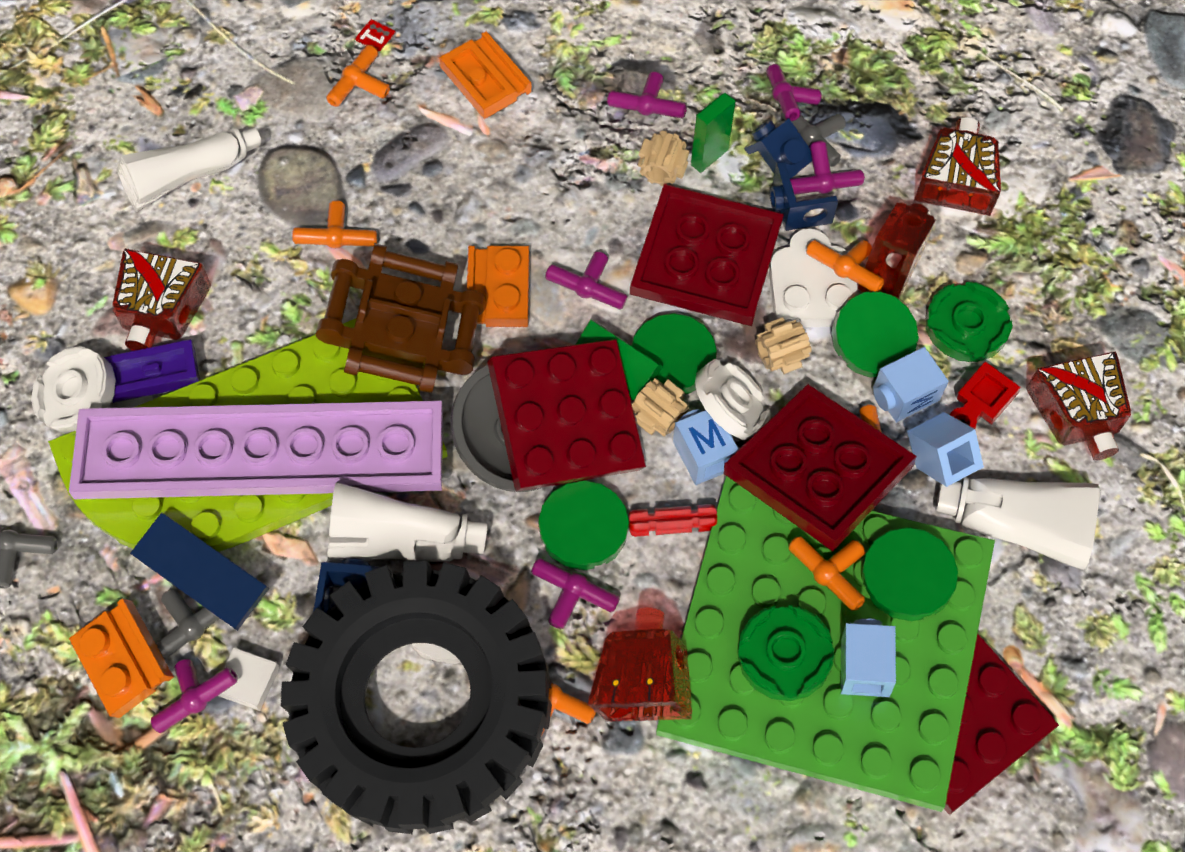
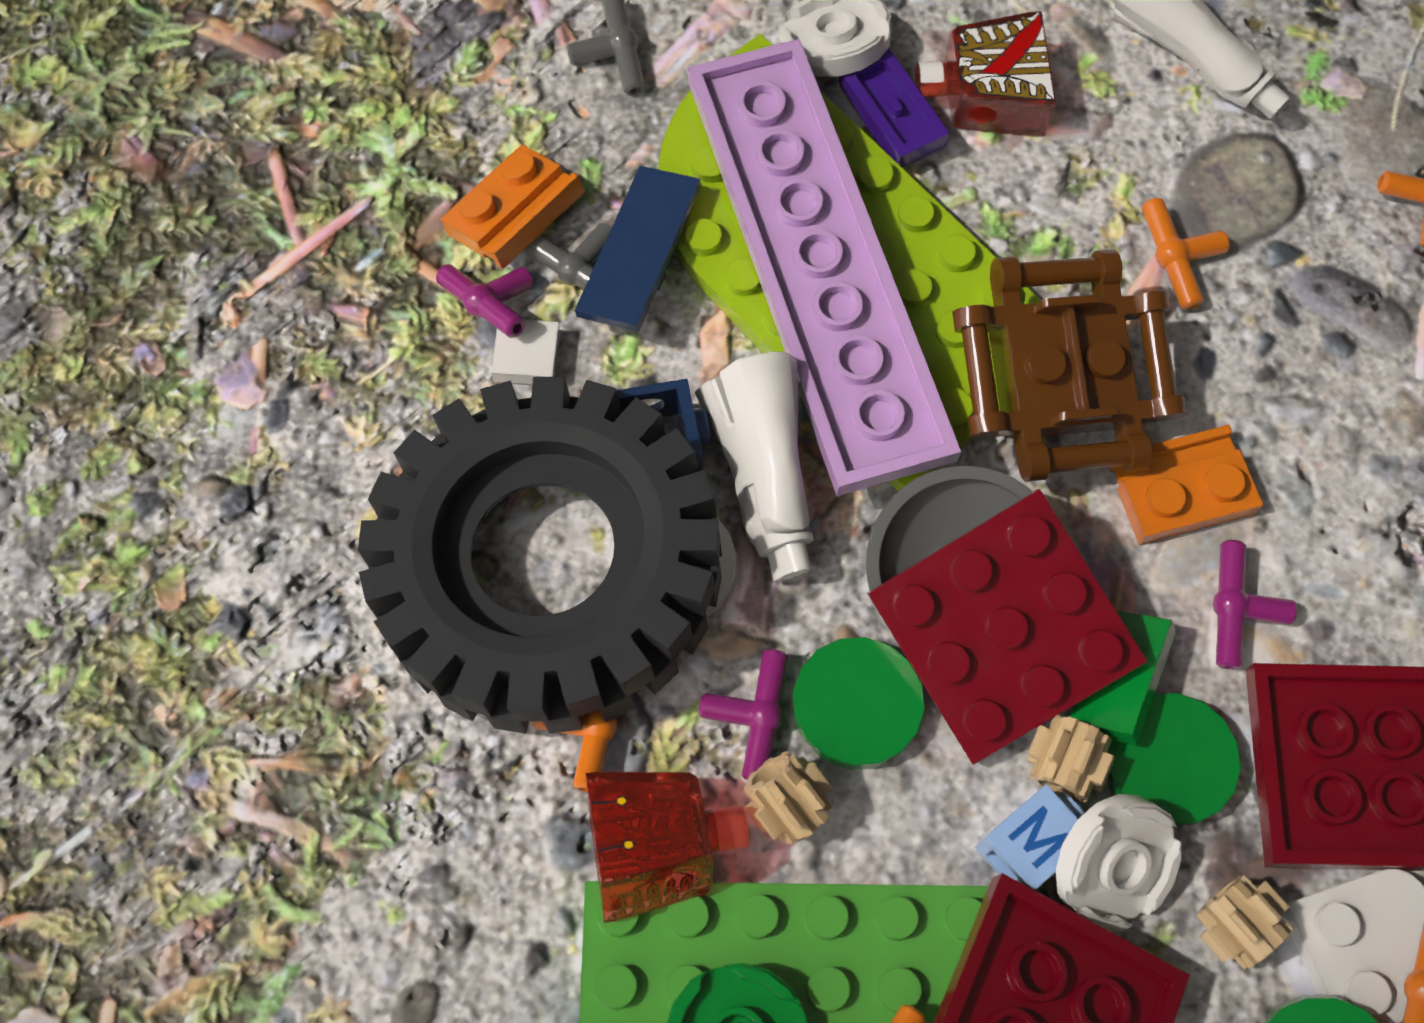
camera: 75 degrees right, 5 degrees up
axle [628,504,718,537] -> none
none -> tan gear [743,751,833,844]

